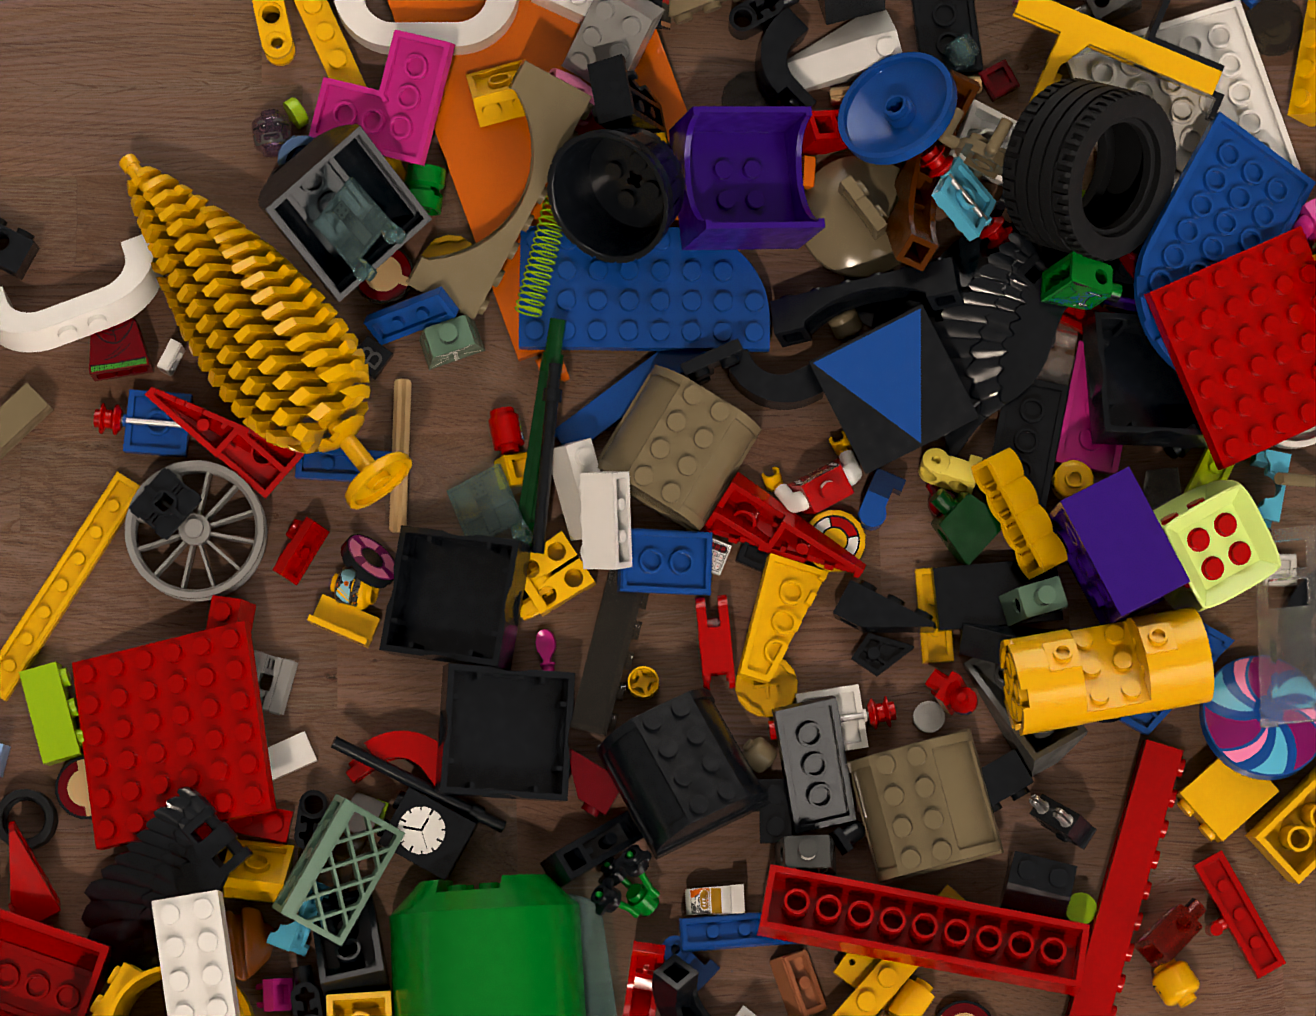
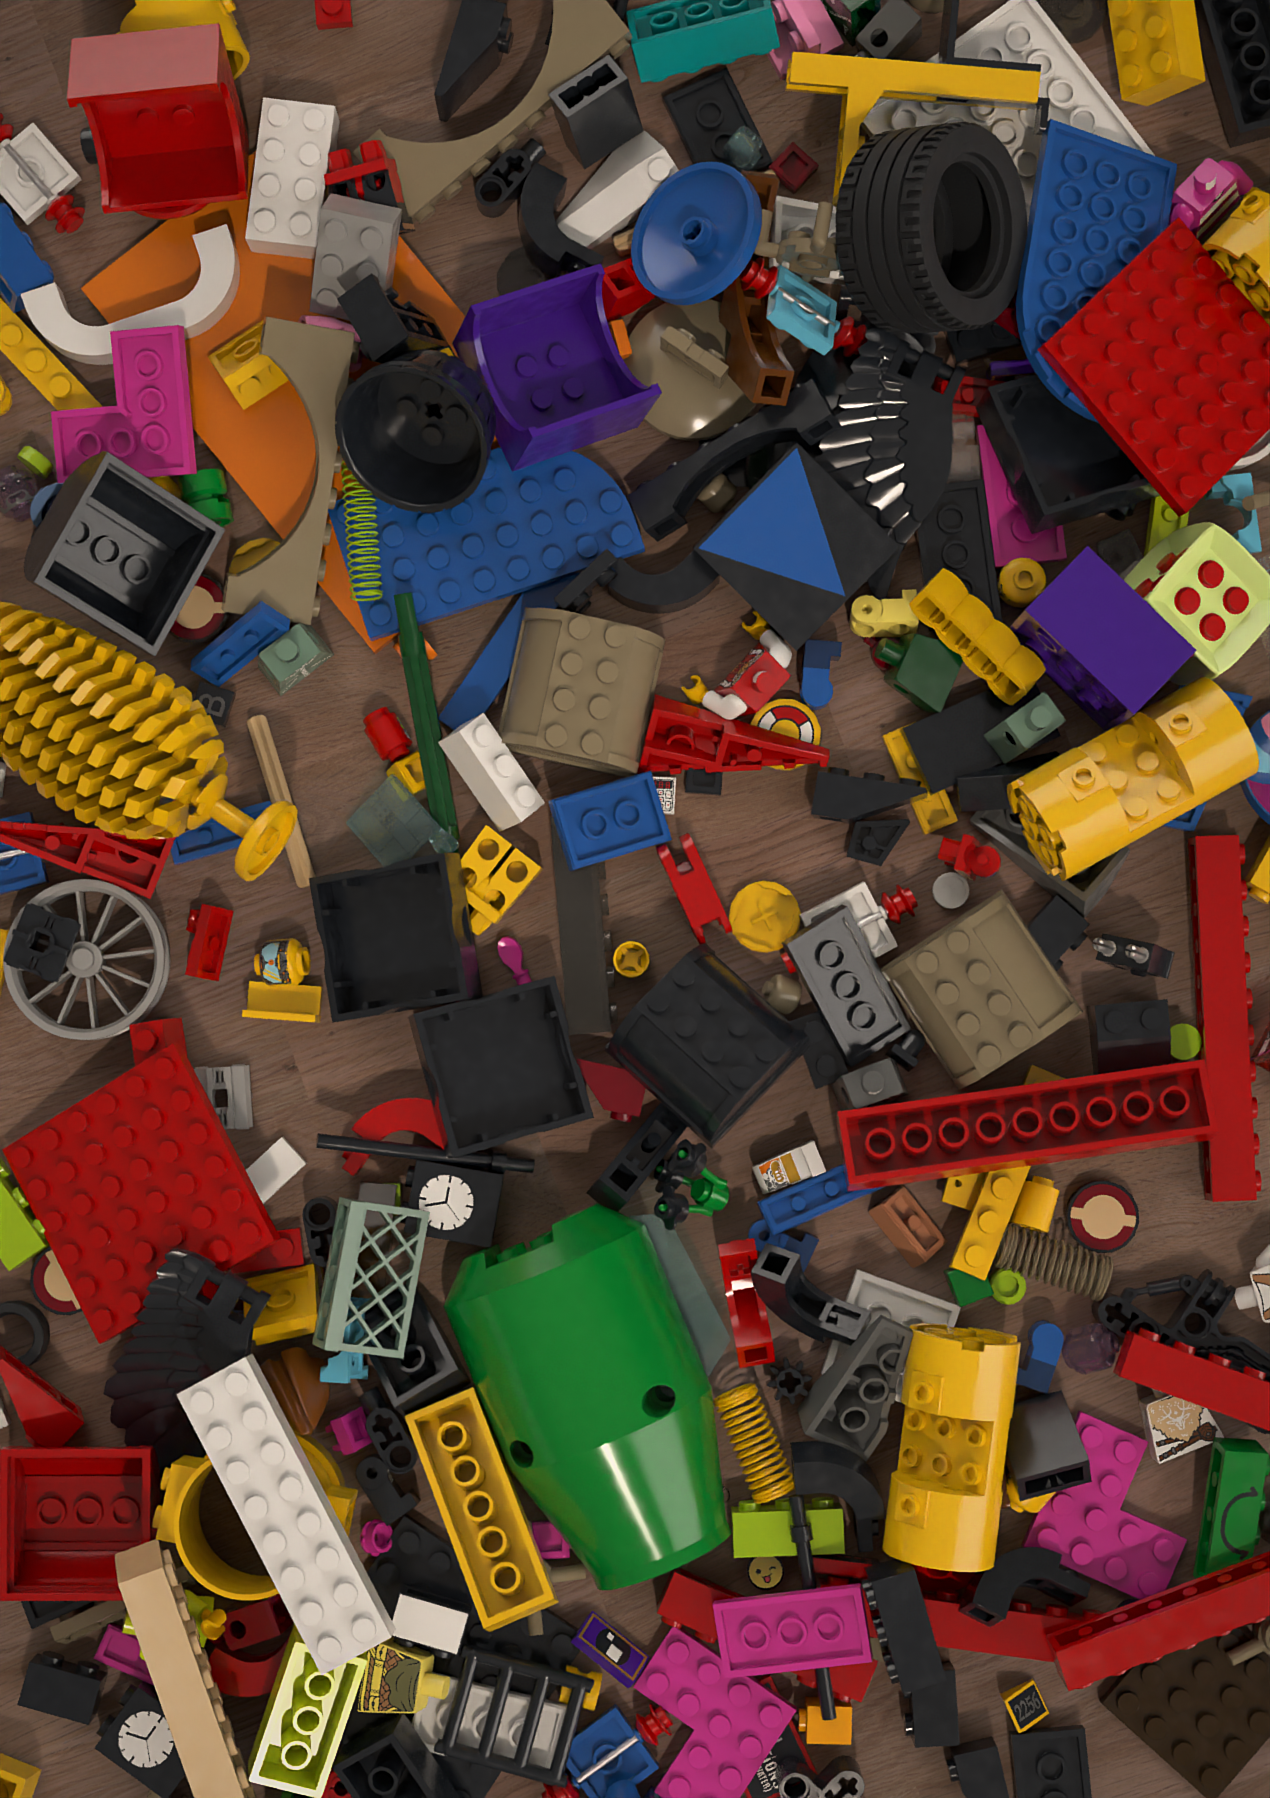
camera: 20 degrees left, 5 degrees up
clear light blue flag [313,177,407,281] -> none
tile [341,534,395,588] -> none
black bar [532,363,562,554] -> none
white brick [578,471,632,570] -> none
yellow wing [737,553,829,684] -> none
green torso [1041,251,1122,310] -> none

